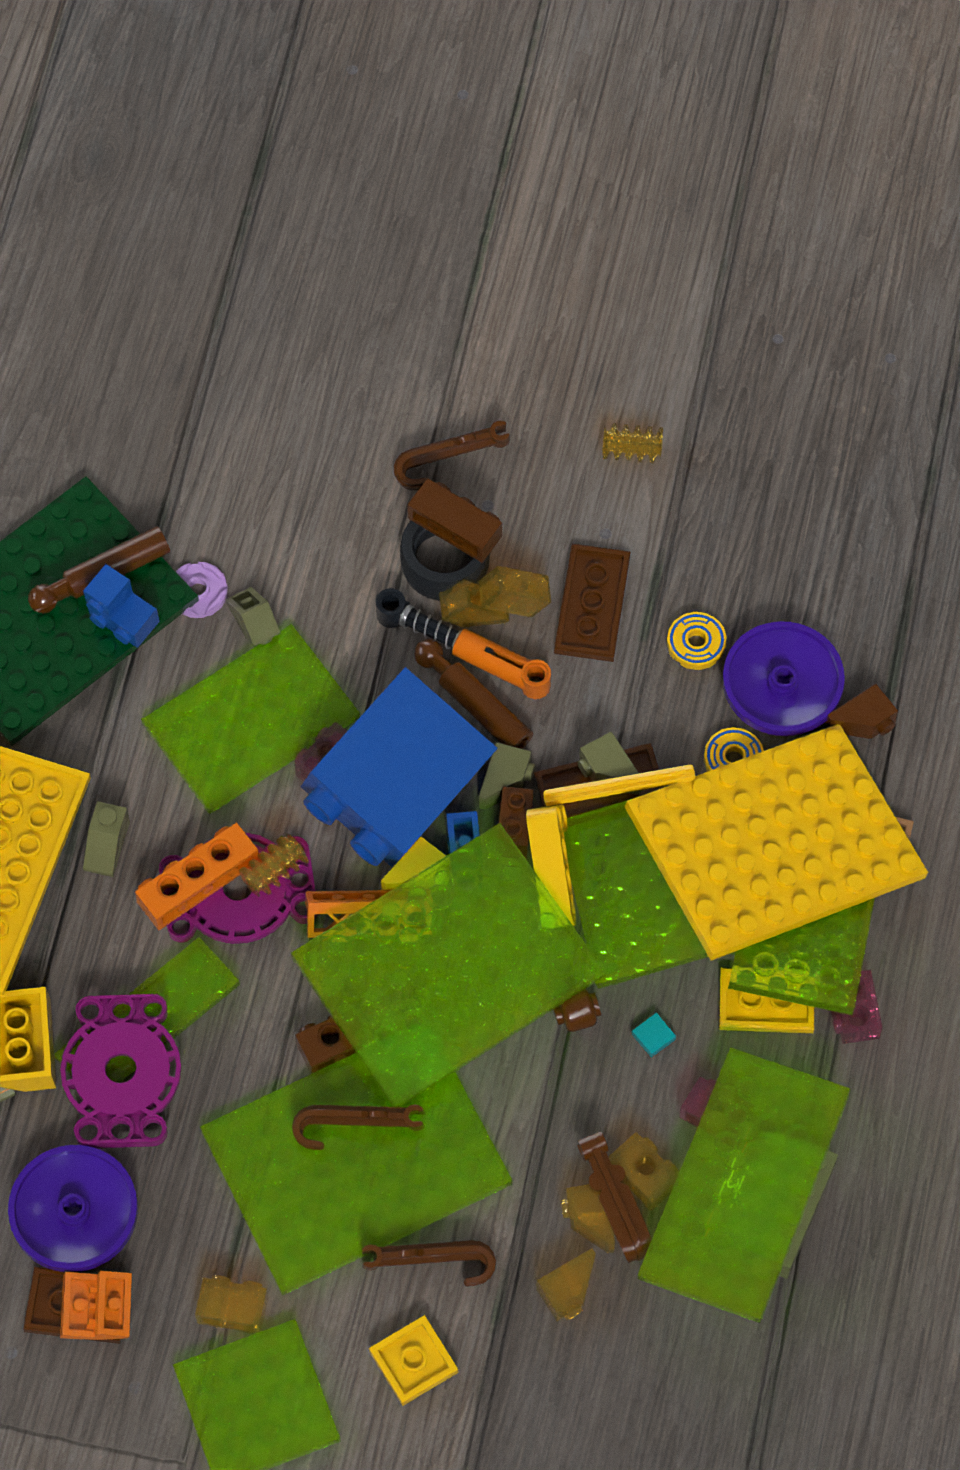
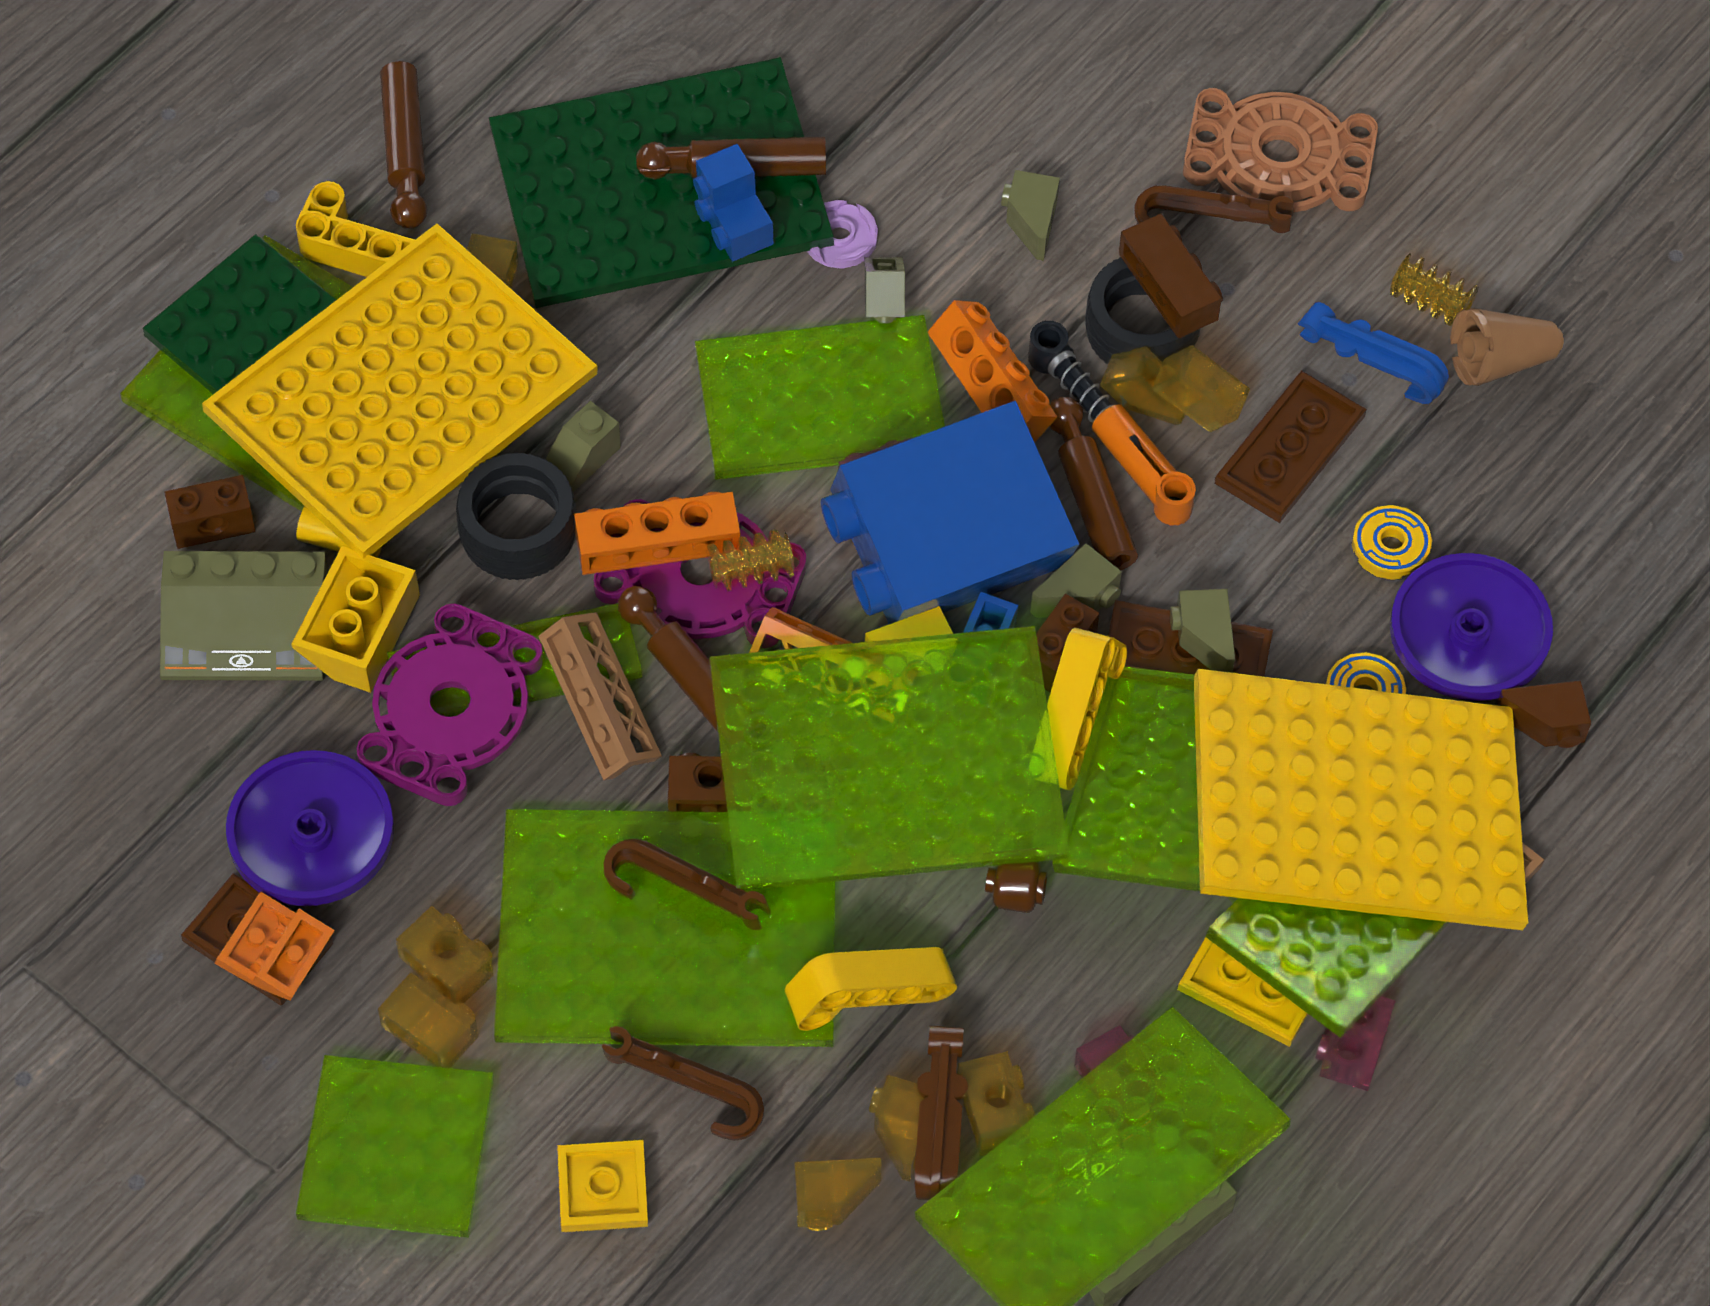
camera: 25 degrees right, 5 degrees down
yellow axle [543,764,696,806] -> none
teal tile [632,1013,676,1058] -> none
none -> clear yellow brick [396,906,494,1009]
none -> black tyre [456,453,576,580]
none -> medium nougat fence [538,612,662,780]
none -> reddish brown piece [618,586,766,754]
none -> yellow beam [784,947,957,1031]
none -> orange brick [927,300,1057,443]
none -> olive slope [1001,170,1060,261]
none -> nougat piece [1183,88,1378,212]
none -> blue piece [1298,302,1449,404]
none -> medium nougat cone [1450,308,1564,386]

